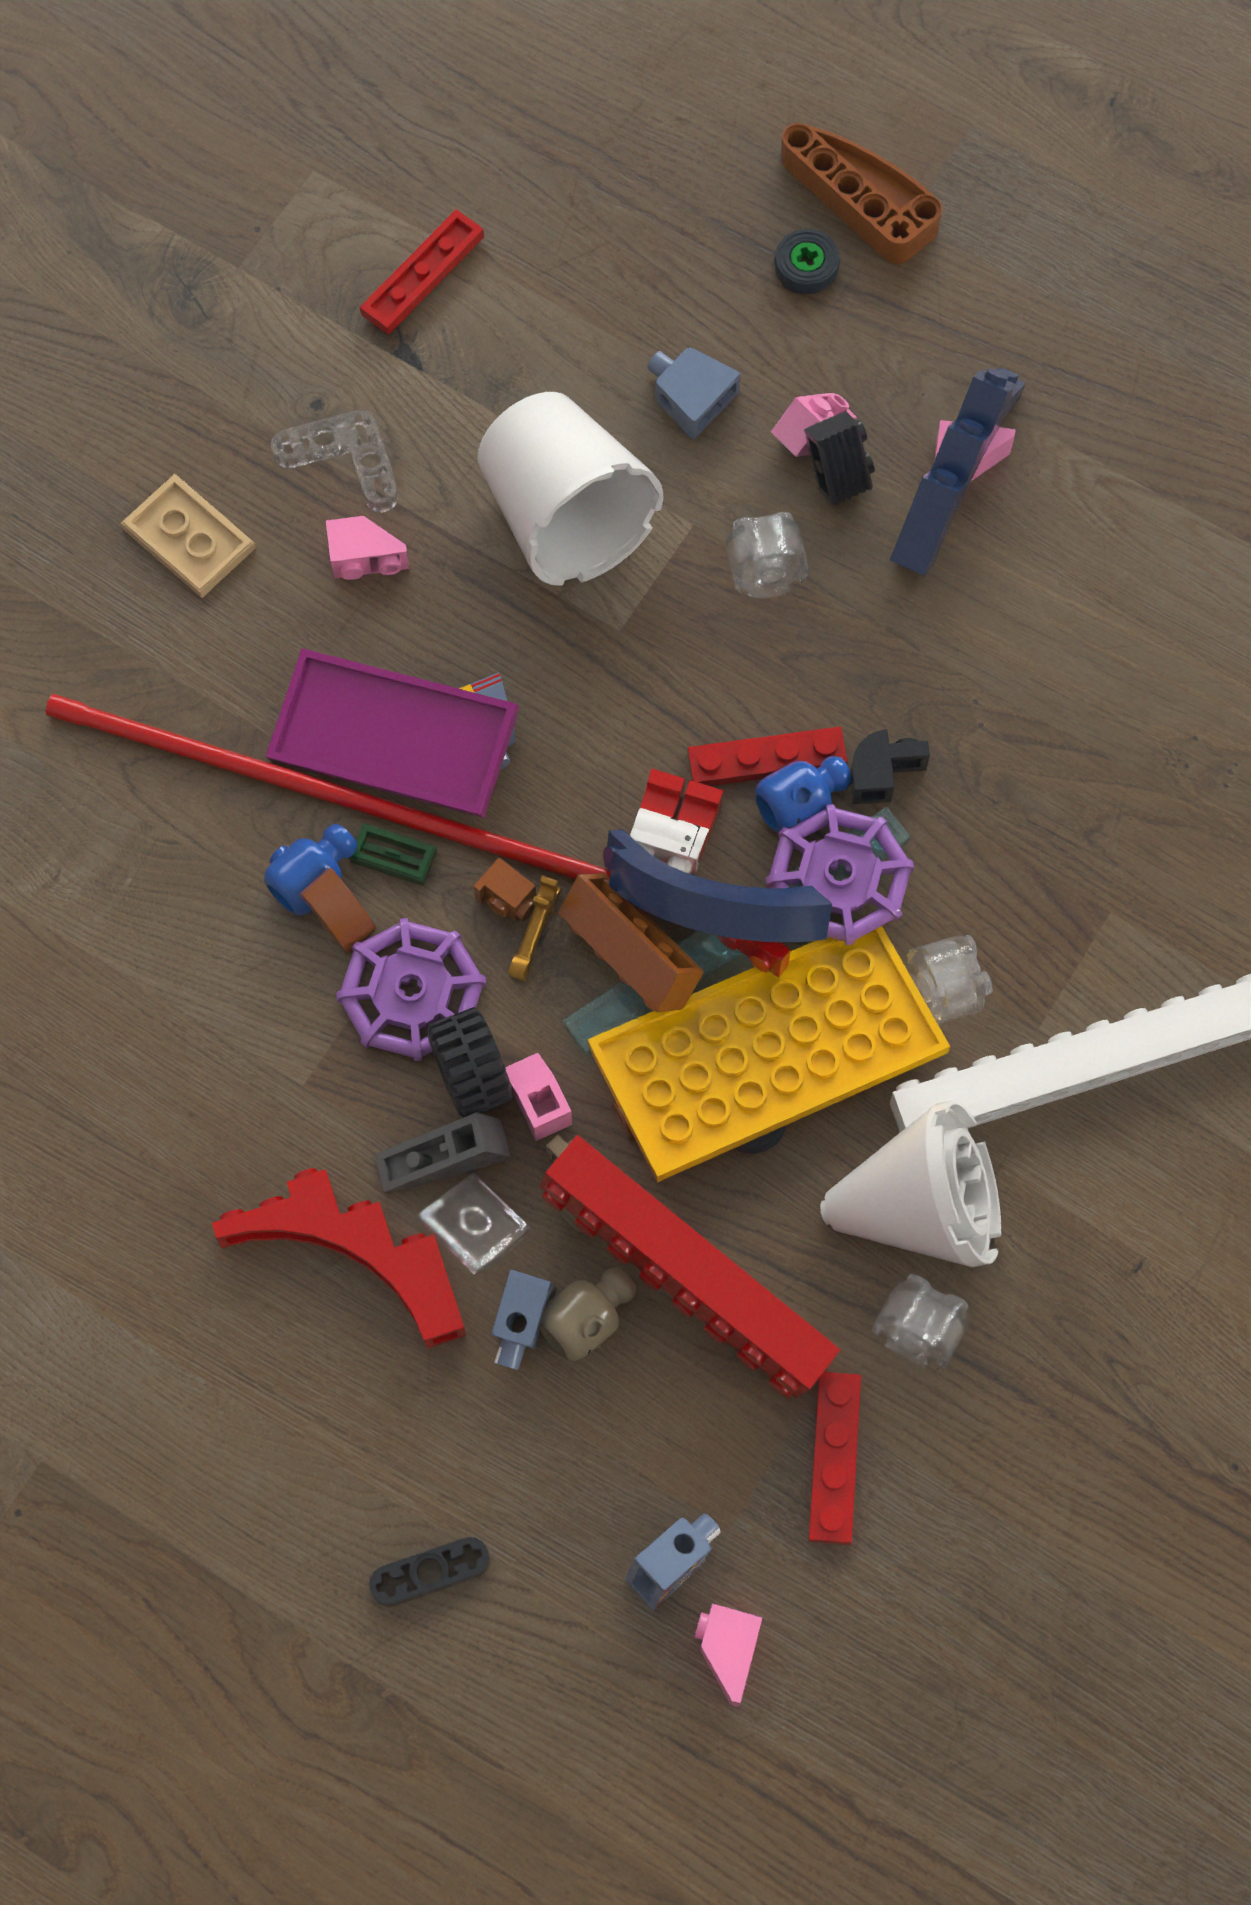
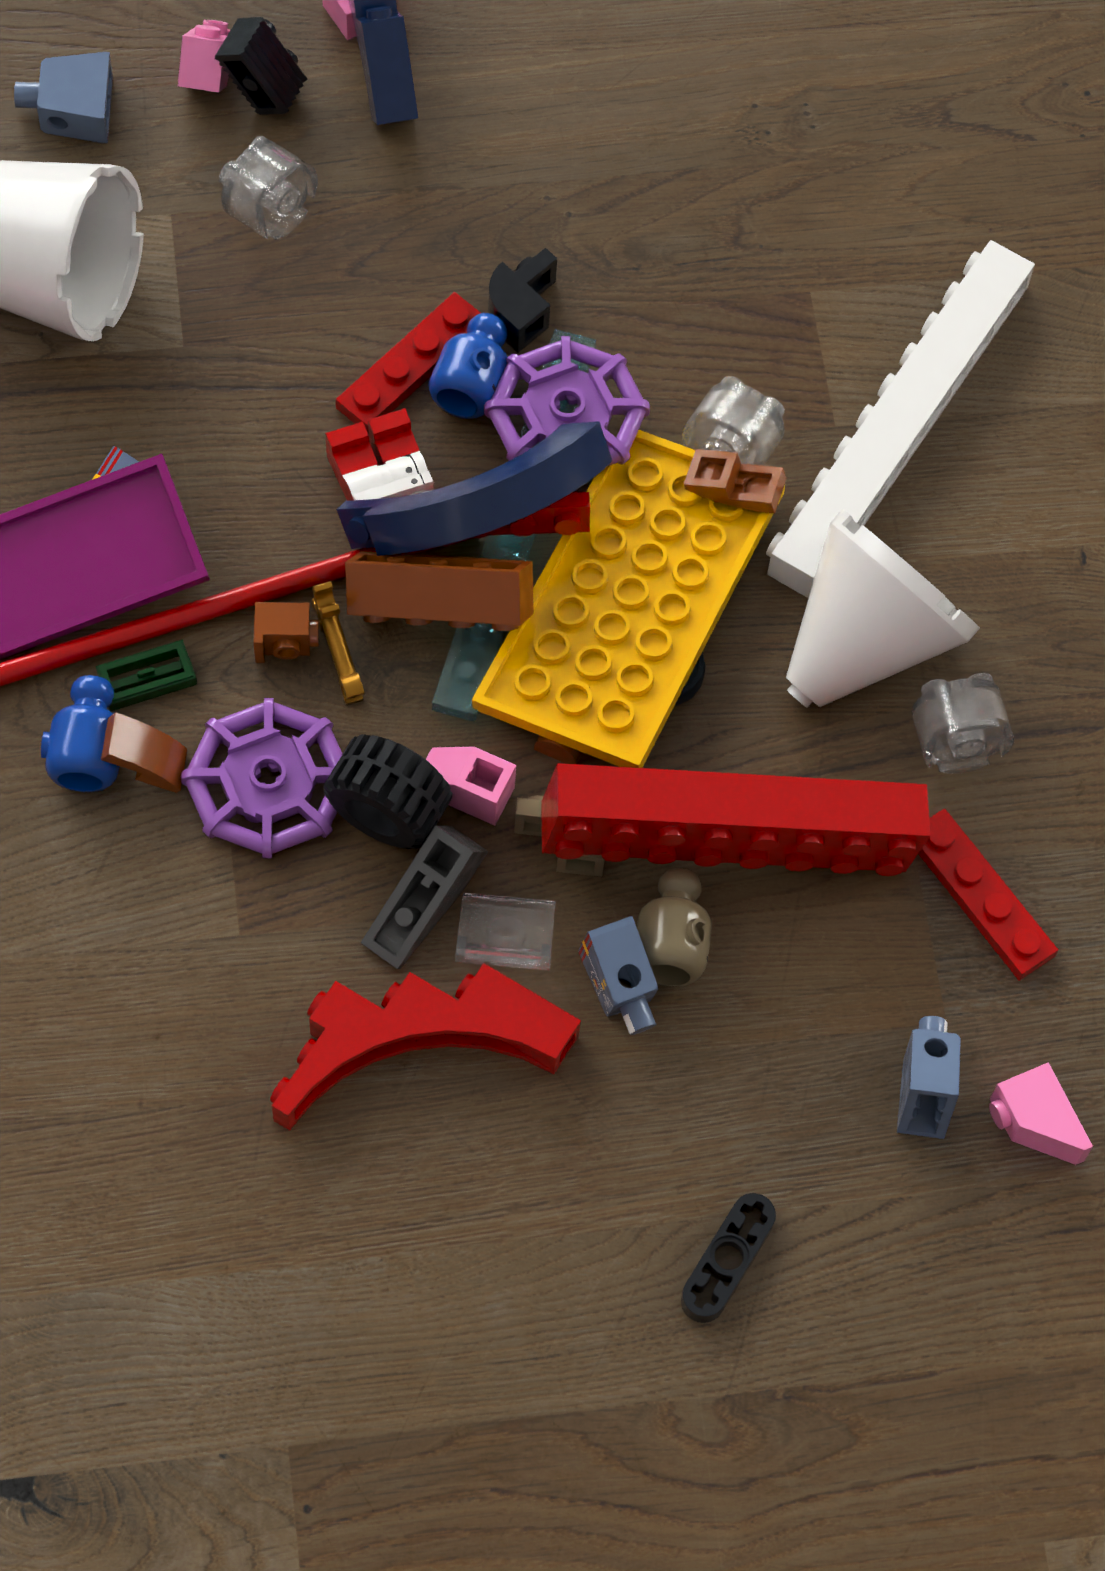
camera: 45 degrees left, 5 degrees down
none -> dark orange slope [684,449,787,514]

